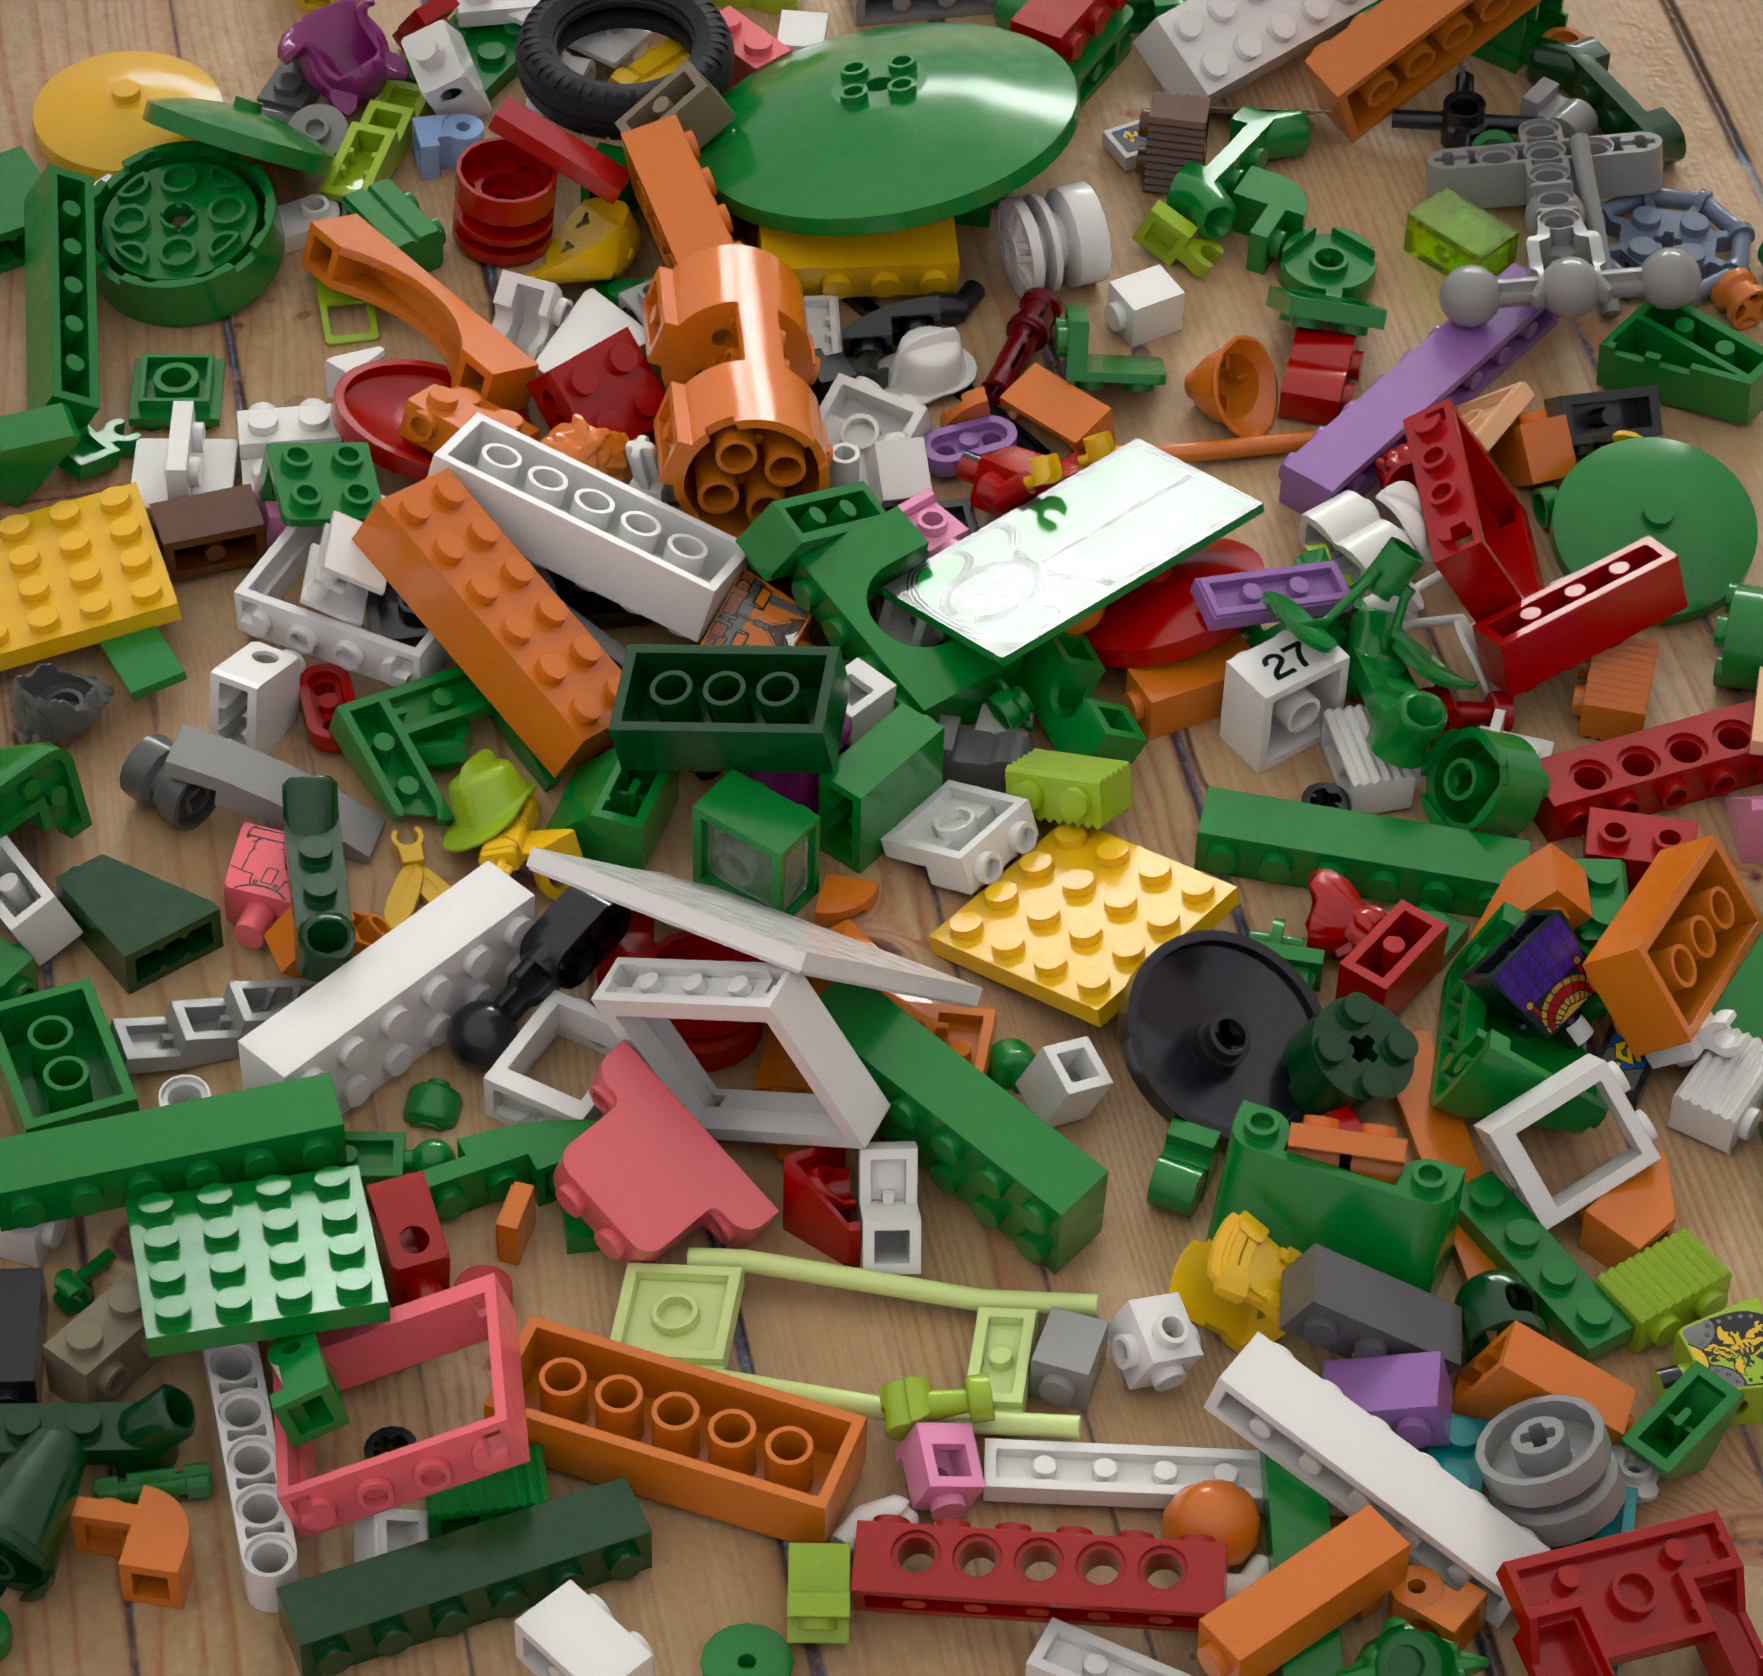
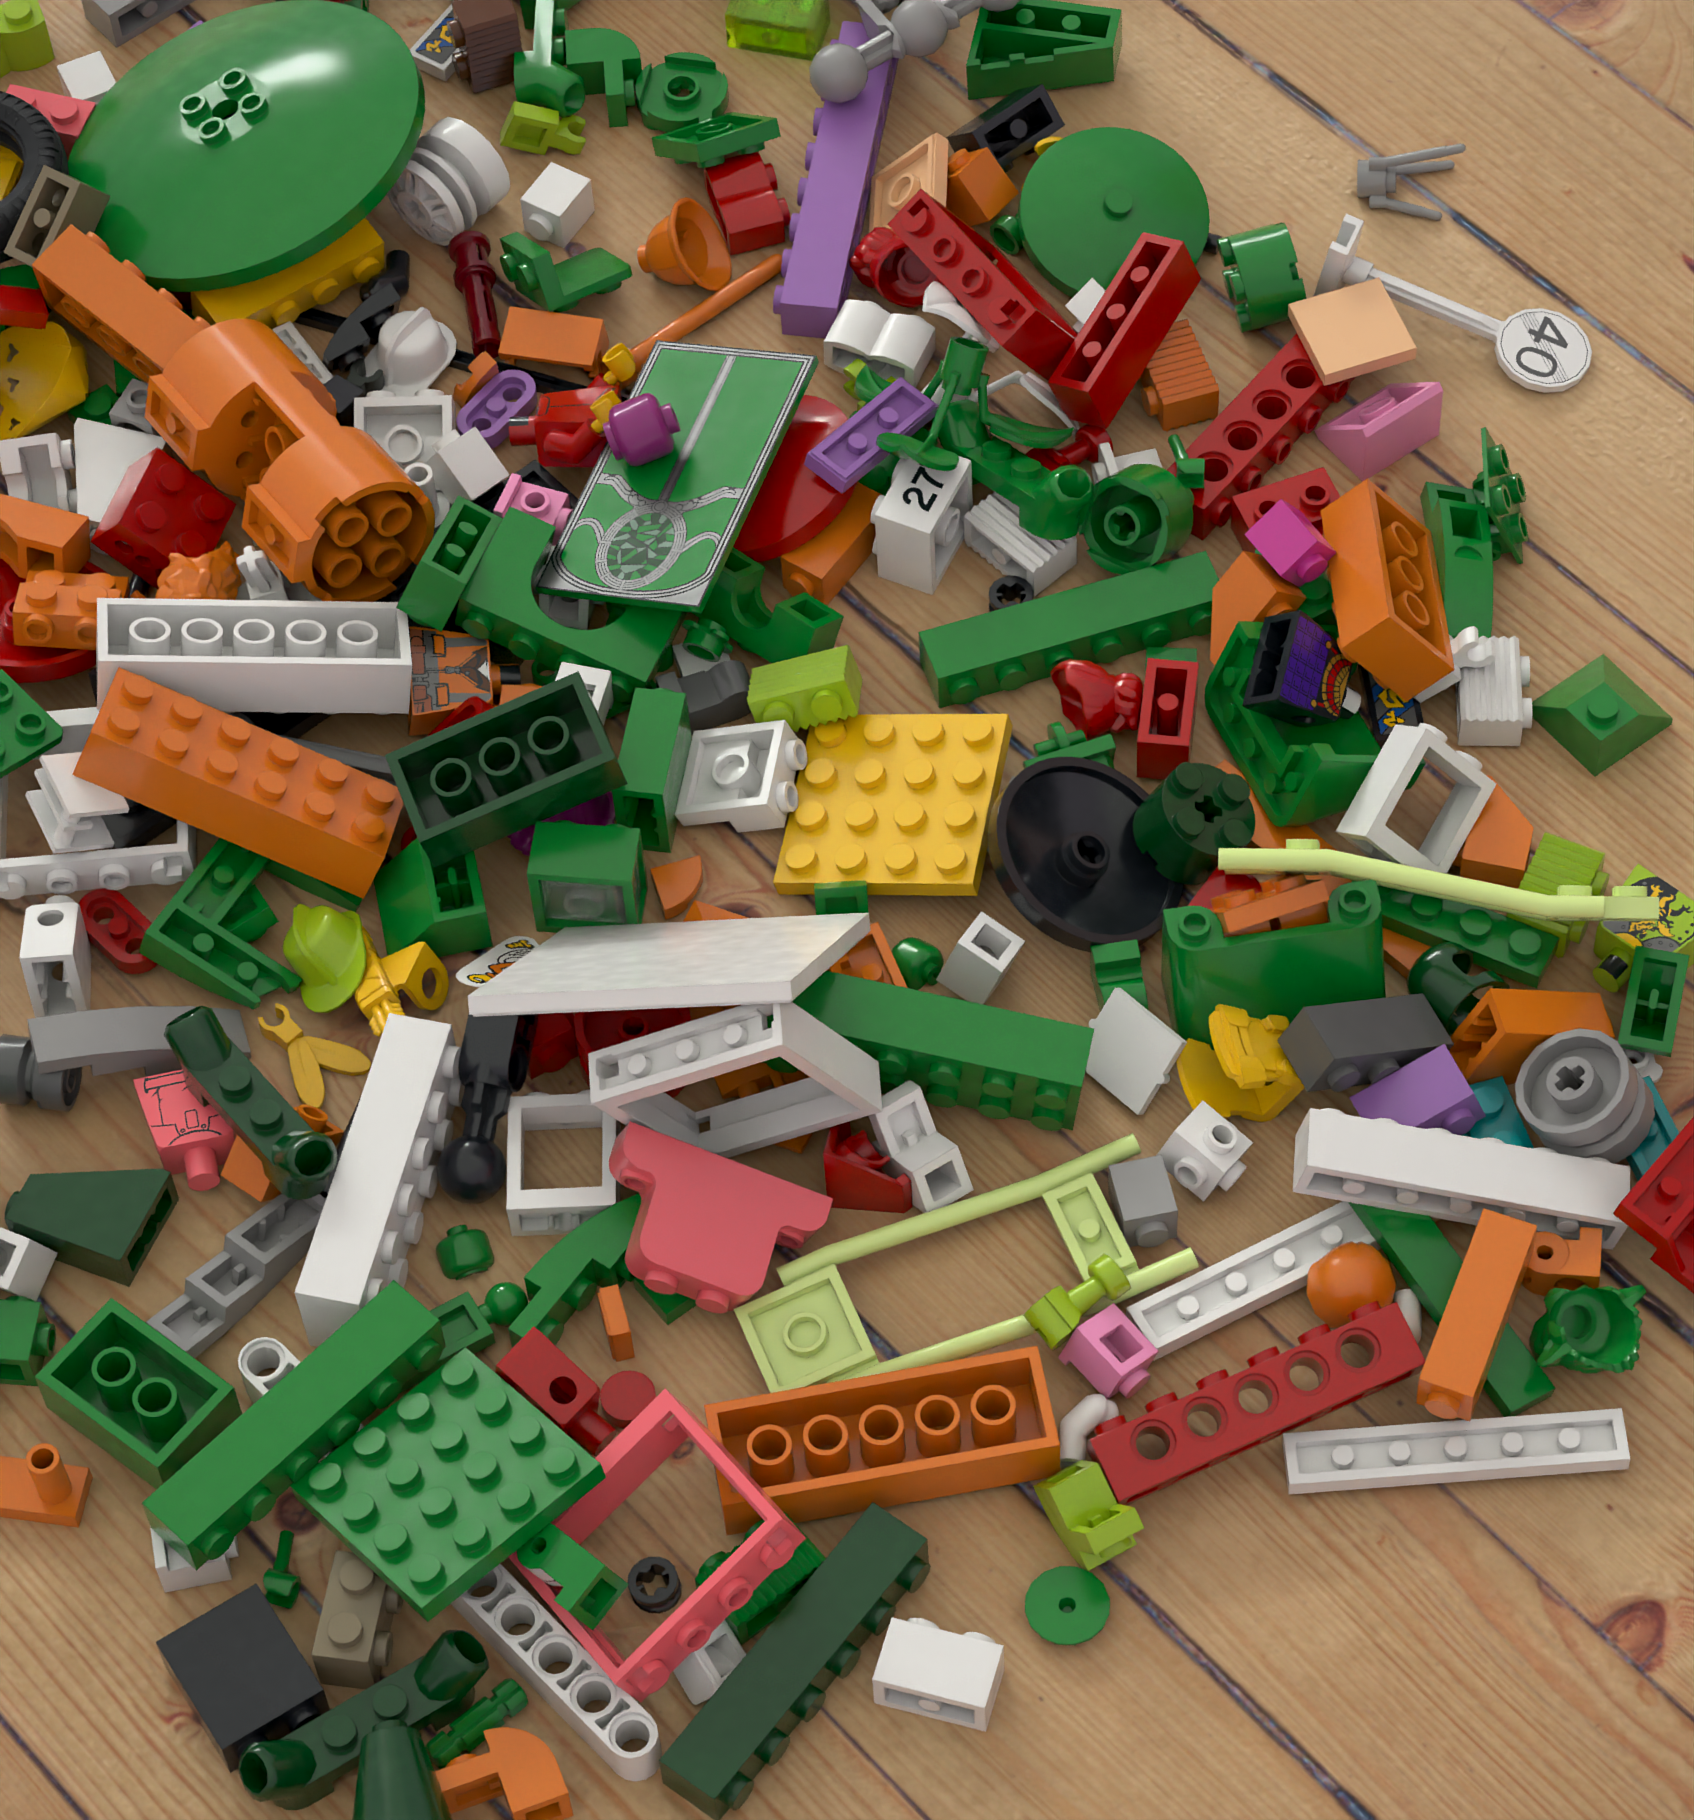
camera: 25 degrees left, 10 degrees up
none -> magenta head [603,393,681,467]
none -> green plate [814,880,869,915]
none -> white piece [1086,988,1187,1115]
none -> green hand [1168,434,1205,488]
none -> yellowish green plate [1218,839,1659,921]
none -> dark pink brick [1244,499,1337,587]

